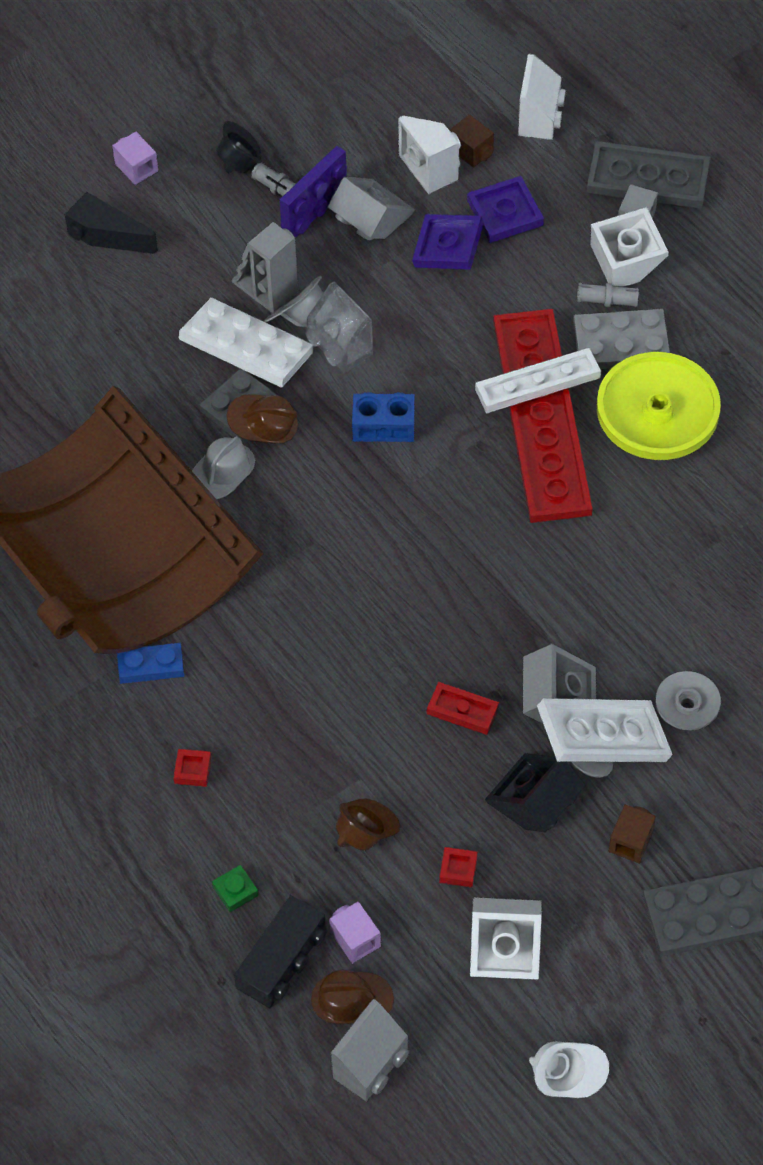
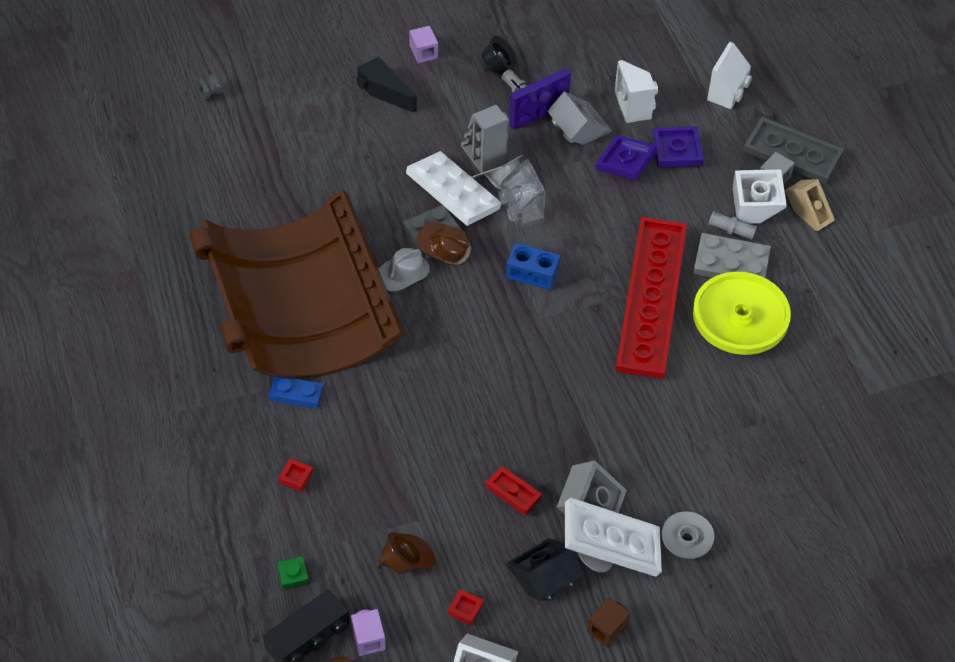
camera: 15 degrees right, 5 degrees down
reddish brown brick [449,114,494,168] -> none
white plate [475,348,601,413] -> none
none -> tan slope [785,179,835,231]

